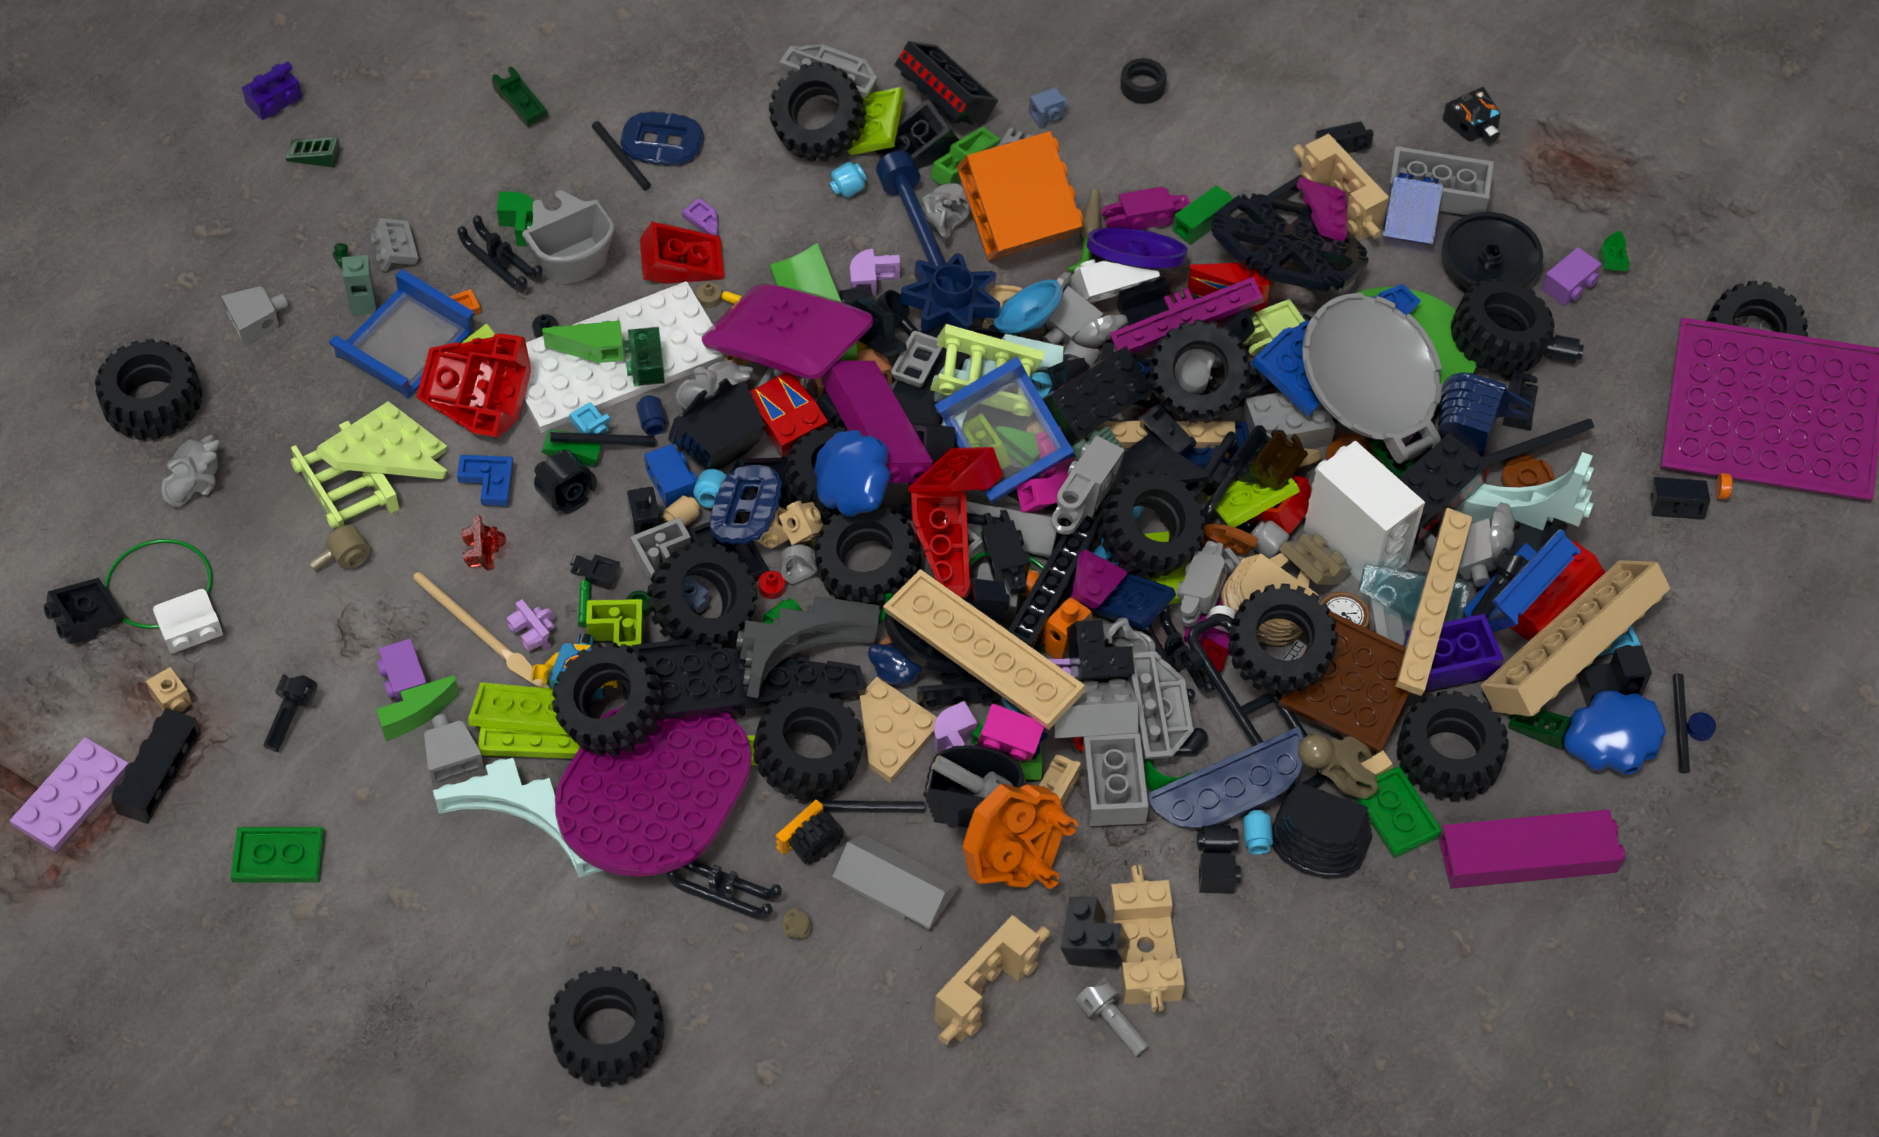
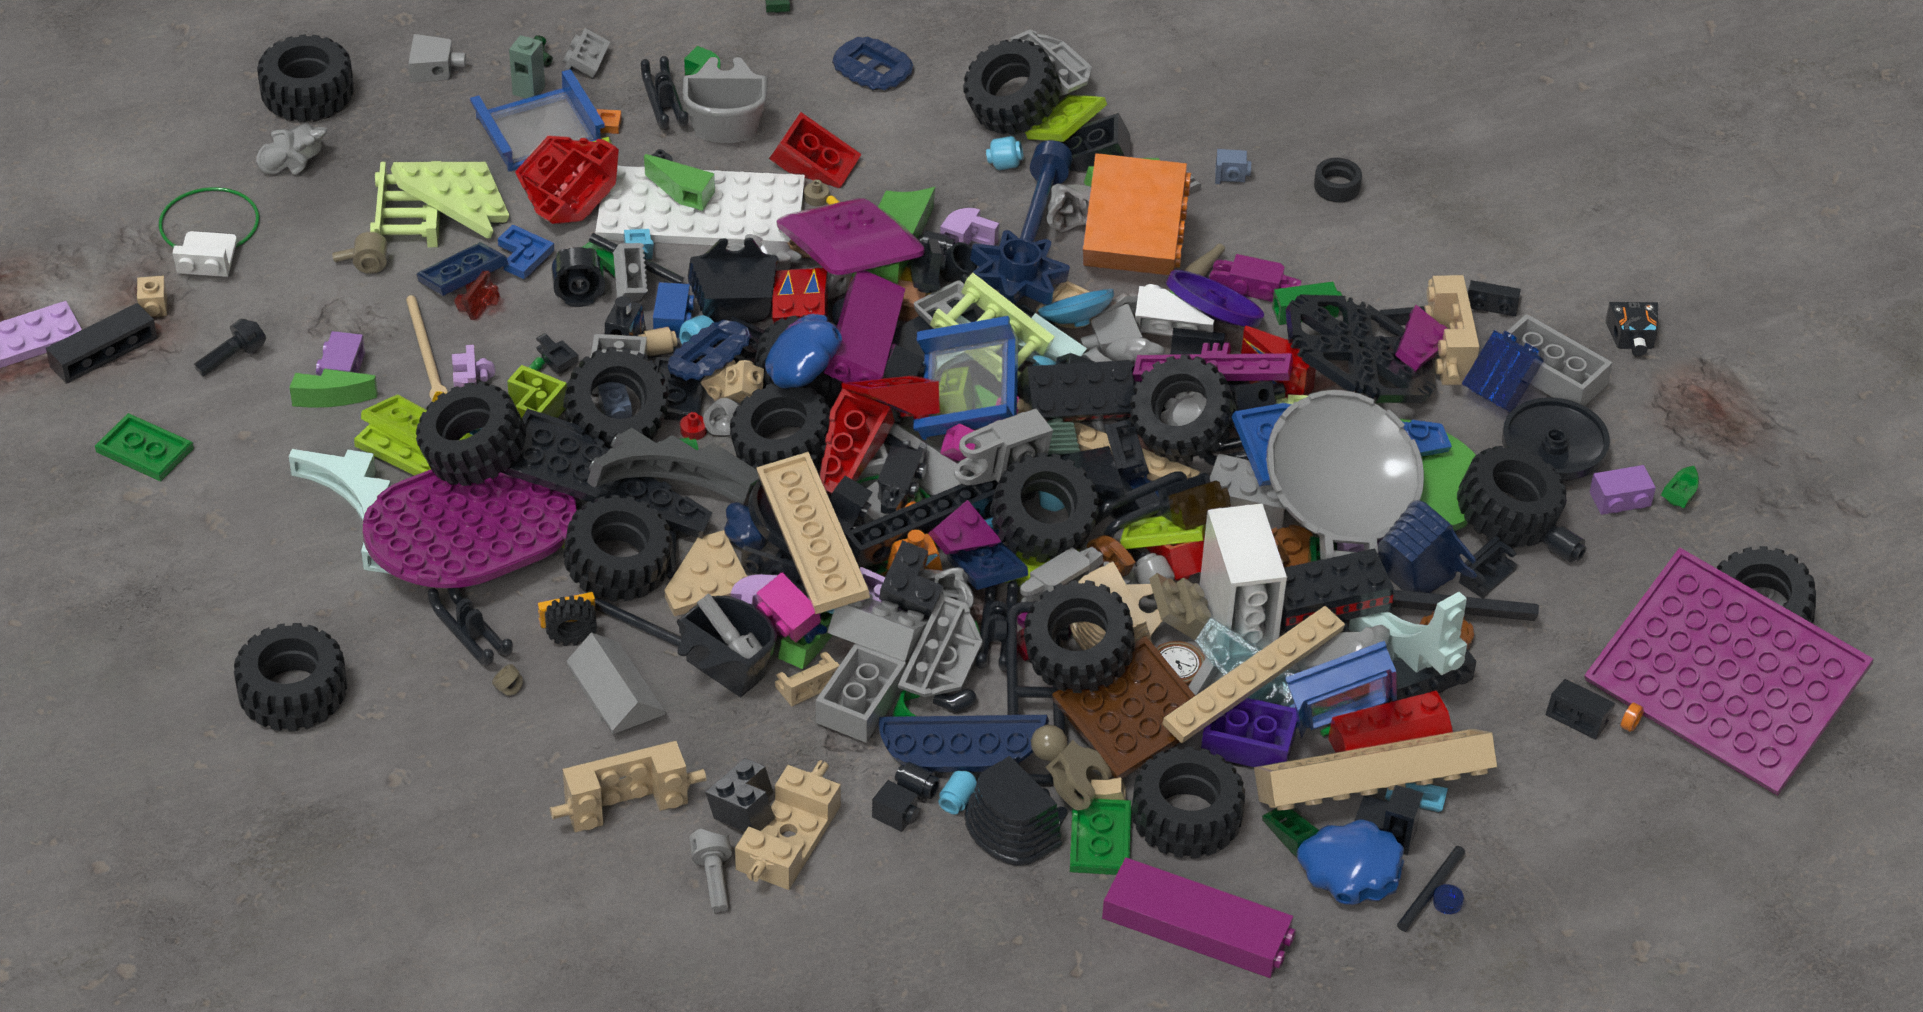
camera: 30 degrees right, 10 degrees down
black plate [44,578,124,644] -> none
light grey torso [424,714,484,784] -> none
black bar [592,121,651,191] -> none
clear green brick [624,327,665,386] -> none
dark blue brick [636,395,667,436] -> none
medium lavender tile [682,198,718,236] -> none
black brick [894,41,999,125] -> none
orange brick [962,784,1078,889] -> none
none -> dark blue tile [416,242,508,296]
none -> light grey brick [613,243,648,302]

